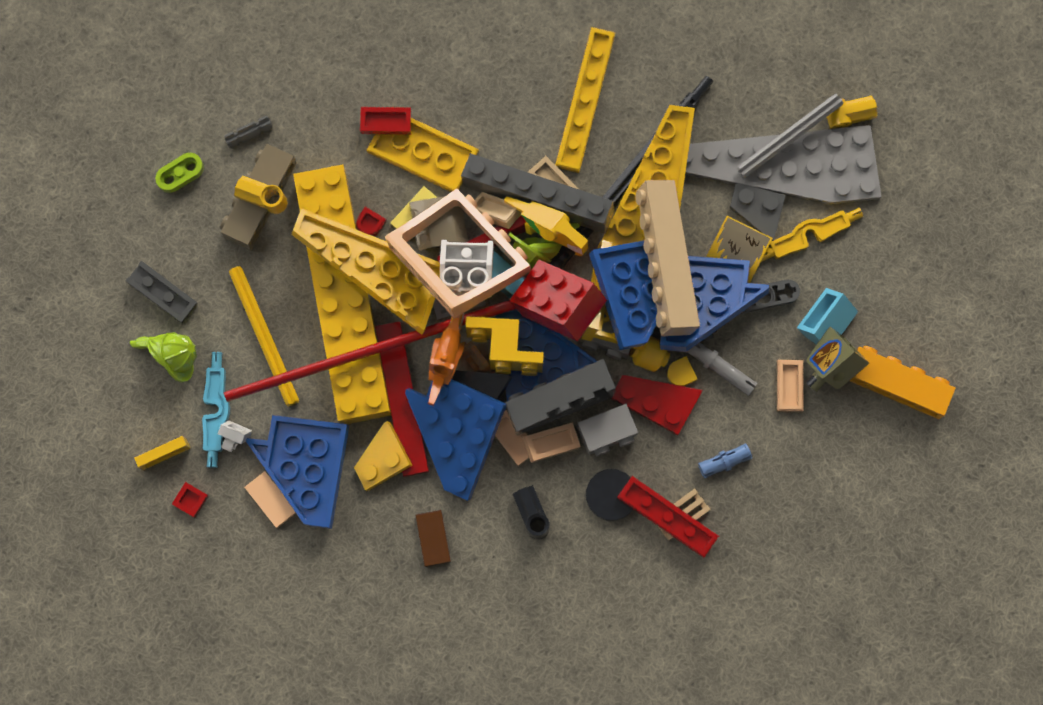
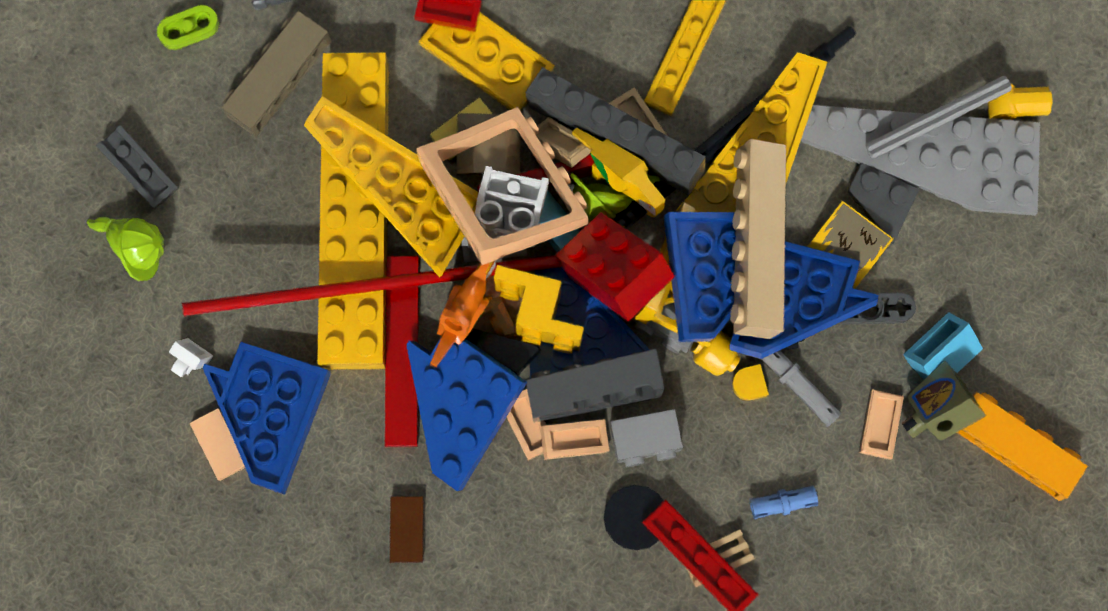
camera: 10 degrees right, 0 degrees up
yellow tile [134,436,191,470] -> none
red tile [172,482,209,518] -> none
medium azure piece [202,352,230,468] -> none
yellow axle [229,266,299,407] -> none
yellow piece [234,175,288,214] -> none
yellow wing [354,421,413,491] -> none
red tile [356,207,387,236] -> none
black piece [512,485,550,540] -> none
red wing [610,375,703,436] -> none
yellow piece [760,208,863,263] -> none

